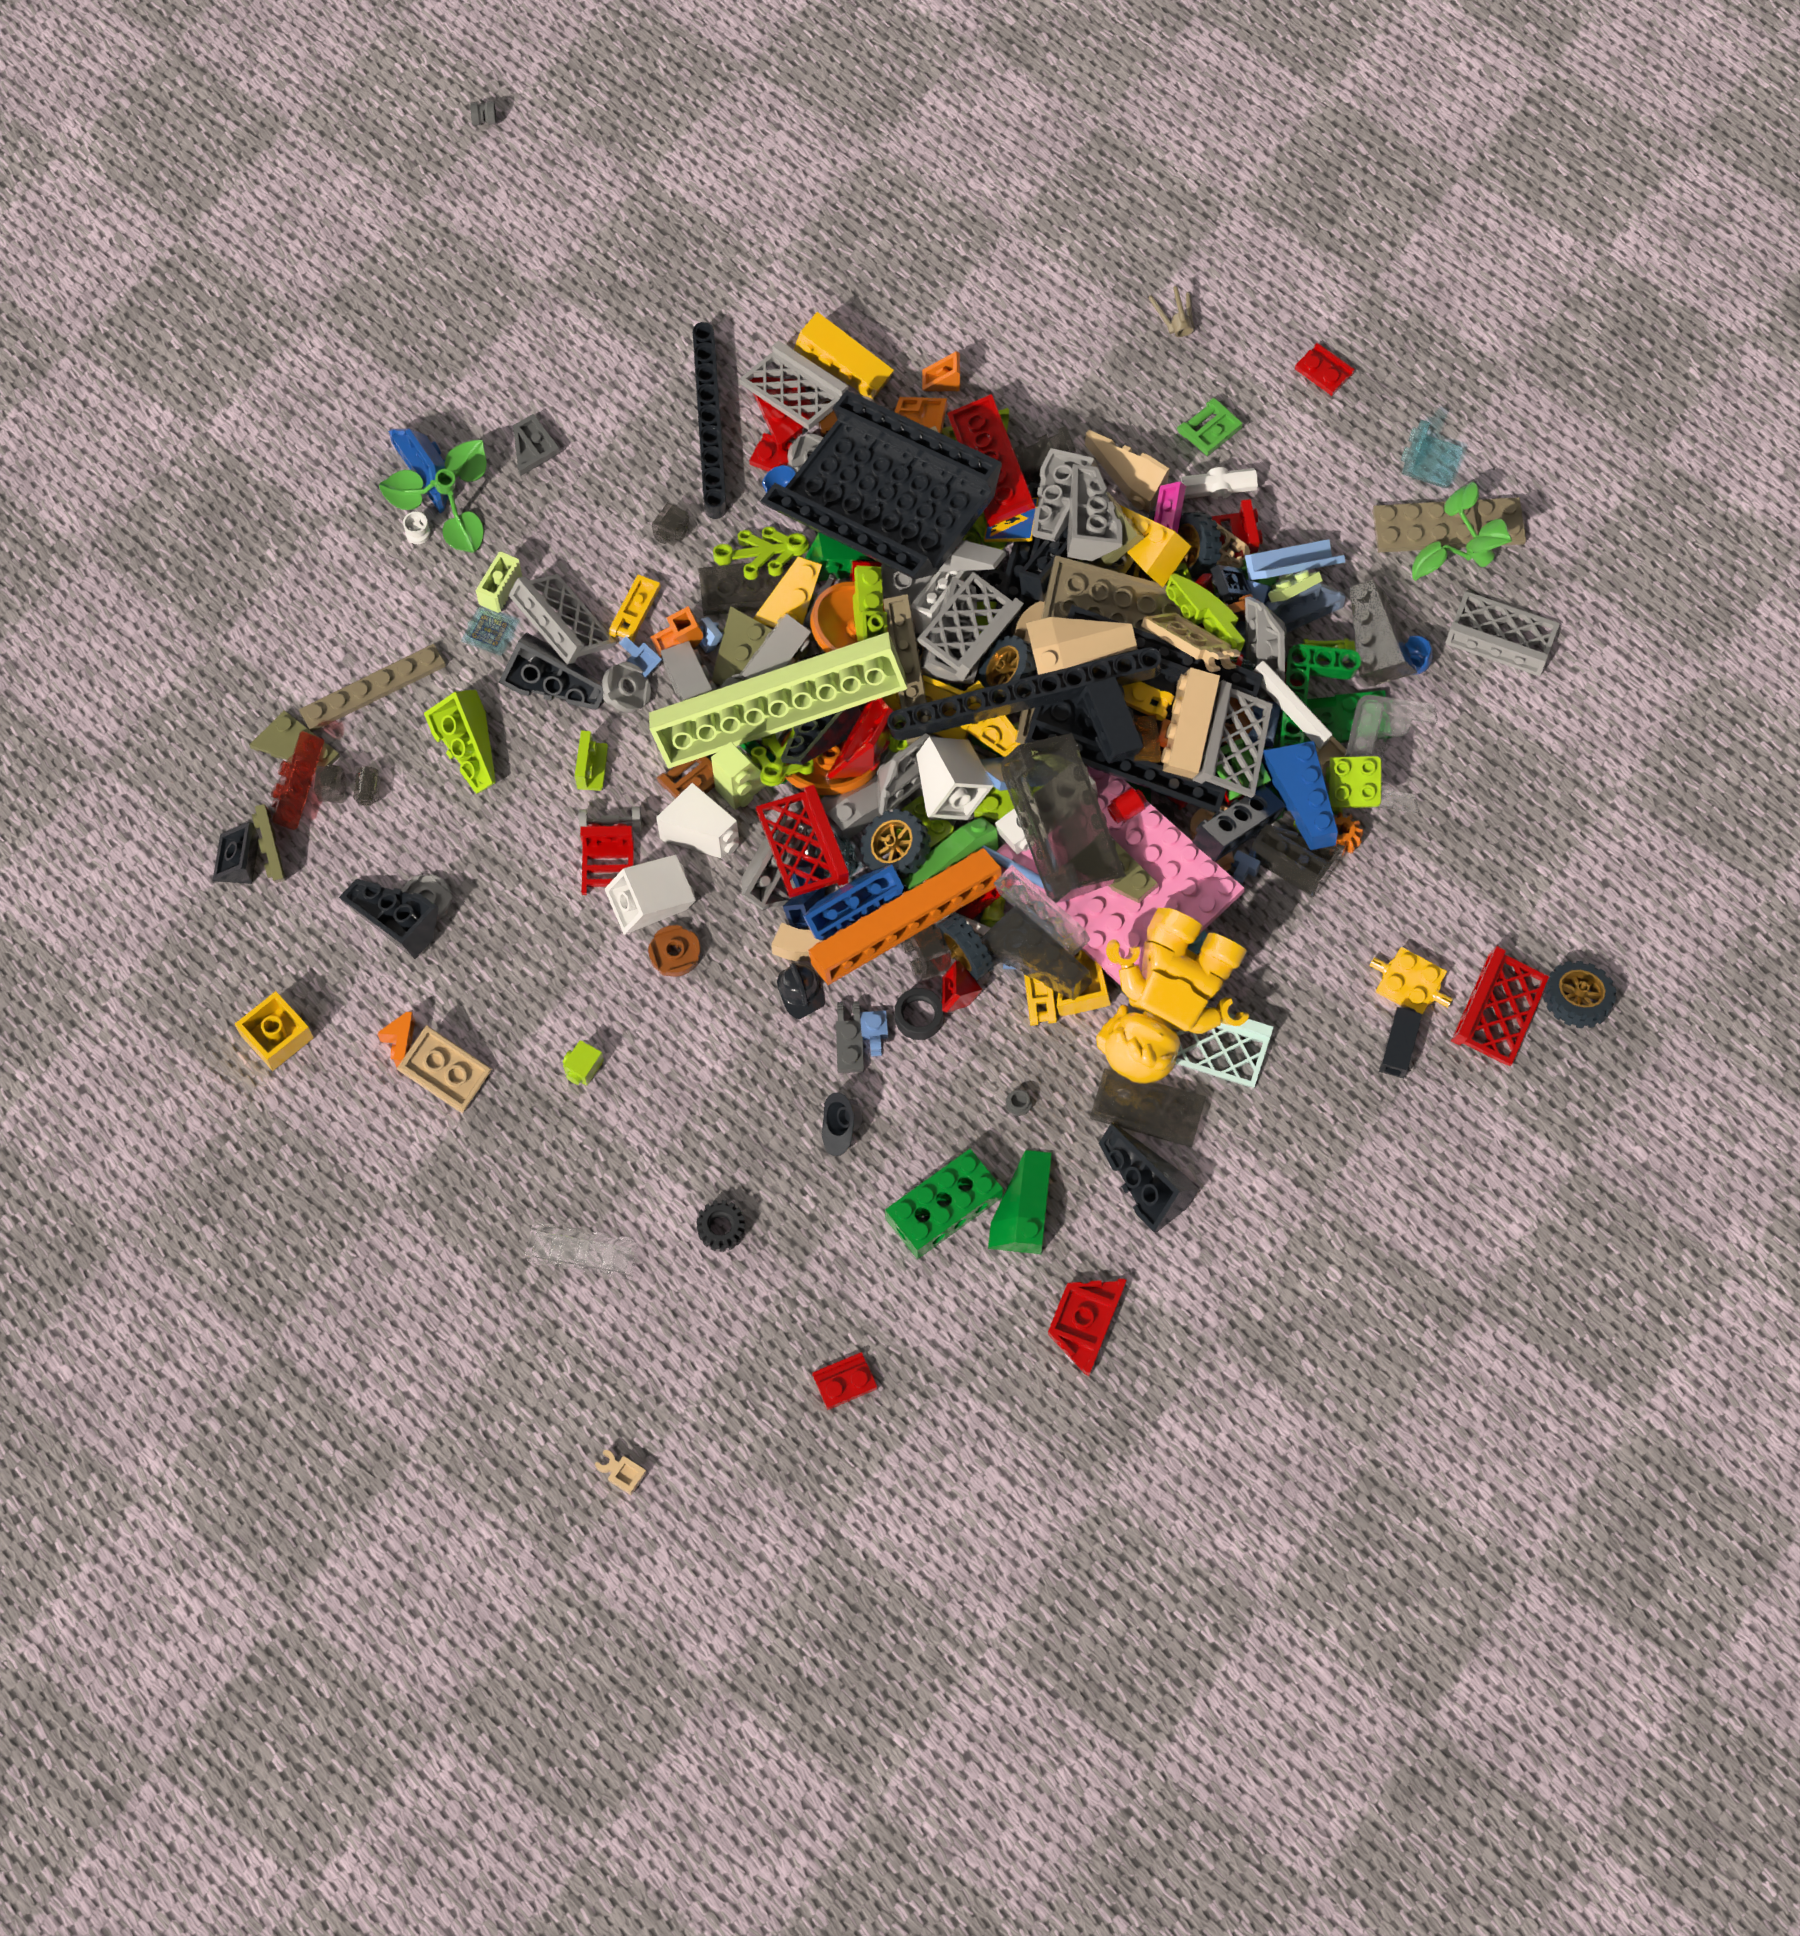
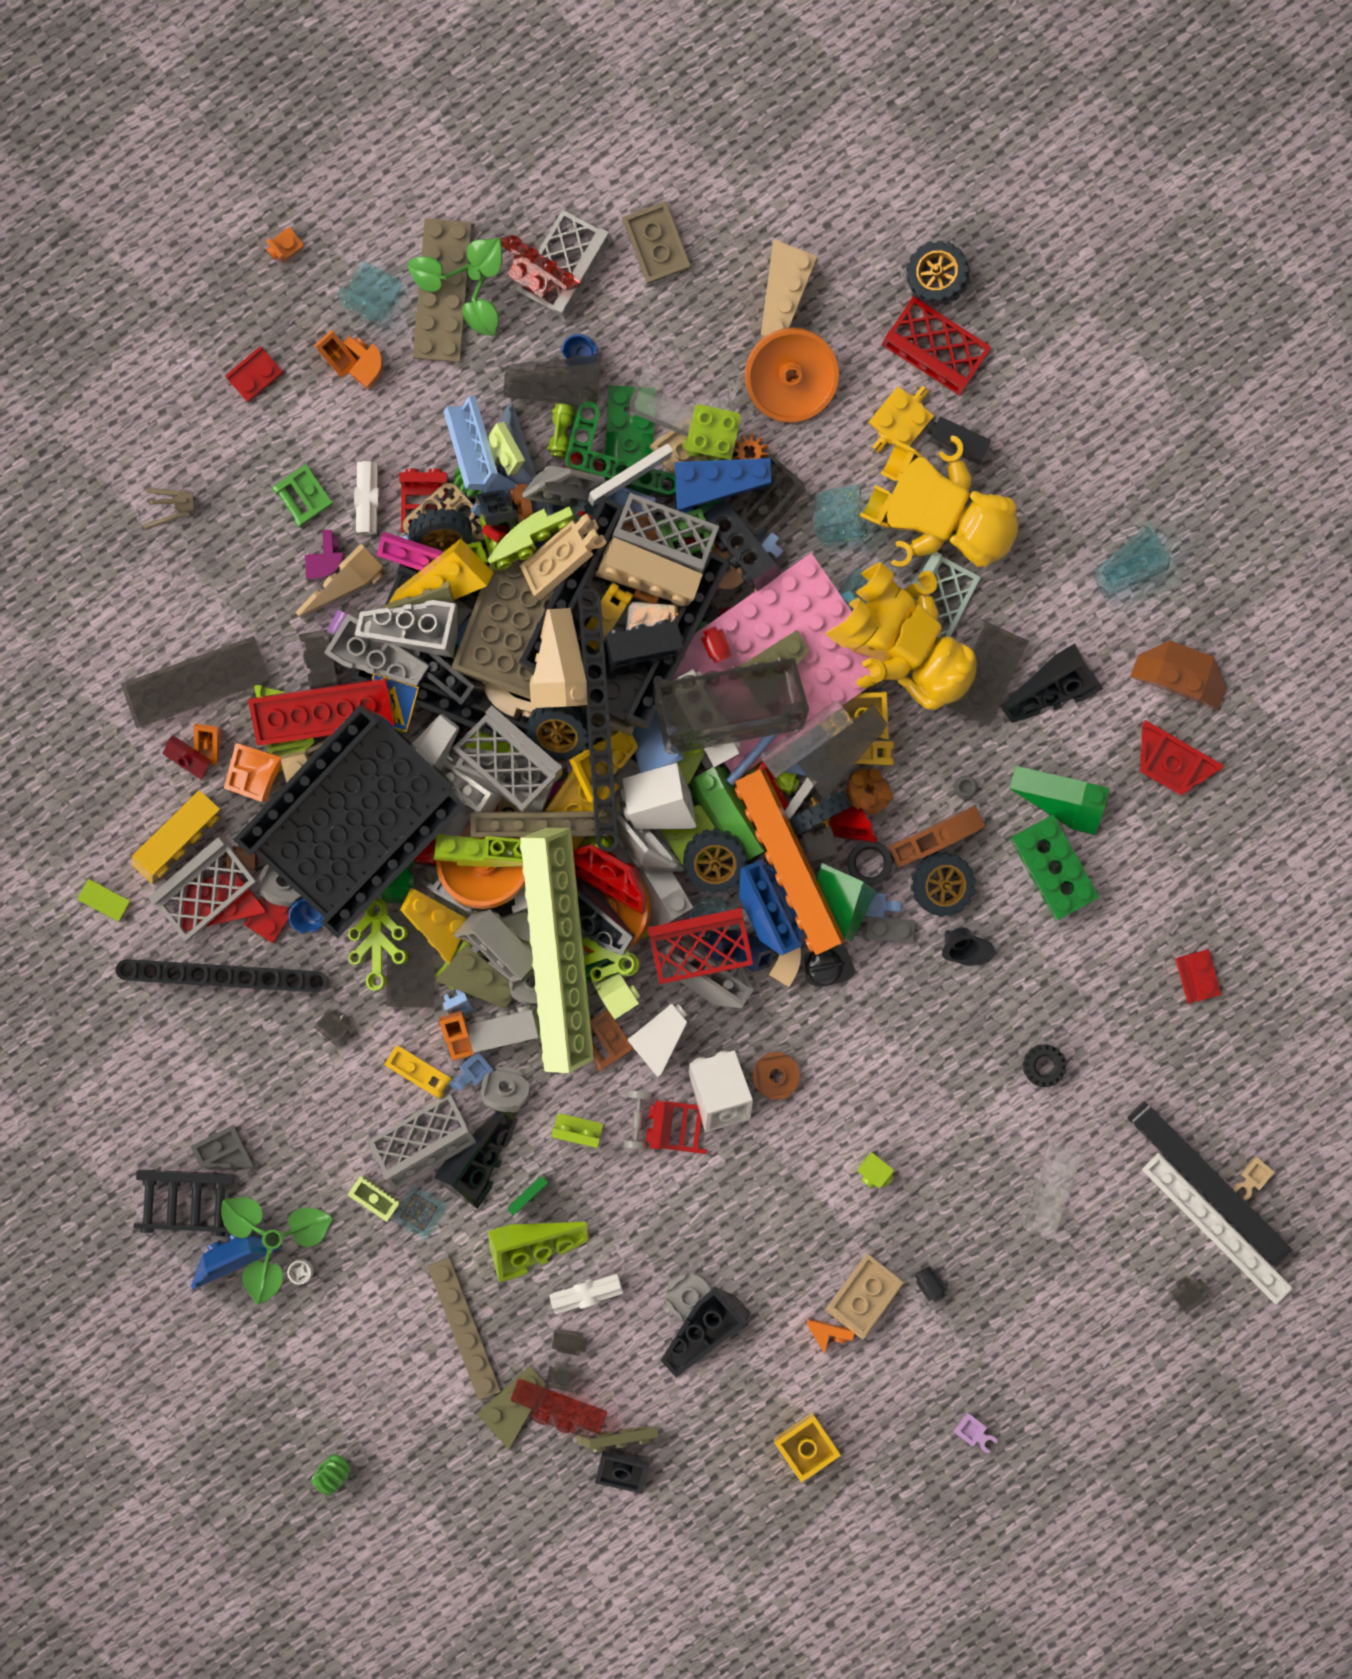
camera: 85 degrees left, 20 degrees up
none -> lime tile [77,879,131,922]
none -> clear smoke plate [121,636,271,729]
none -> black fence [133,1169,235,1236]
none -> dark red plate [162,735,212,780]
none -> orange bracket [266,227,305,263]
none -> magenta brick [305,530,345,581]
none -> bright green gear [311,1453,351,1496]
none -> orange slope [314,330,357,378]
none -> orange brick [343,335,383,390]
none -> clear red bracket [500,235,581,299]
none -> green tile [508,1174,549,1216]
none -> white piece [549,1273,623,1314]
none -> dark tan plate [622,201,691,284]
none -> orange dish [744,327,839,422]
none -> tan wedge [760,239,817,340]
none -> clear light blue bracket [813,485,867,546]
none -> green slope [817,863,876,942]
none -> dark orange plate [845,769,893,815]
none -> yellow piece [859,436,1019,568]
none -> dark orange slope [888,805,985,868]
none -> black wheel [911,852,976,917]
none -> black brick [914,1265,948,1302]
none -> lavender plate [953,1412,998,1454]
none -> clear light blue wedge [1094,521,1171,598]
none -> black beam [1127,1101,1293,1268]
none -> dark orange wedge [1130,640,1226,710]
none -> white tile [1141,1153,1293,1305]
none -> clear smoke brick [1169,1276,1209,1314]

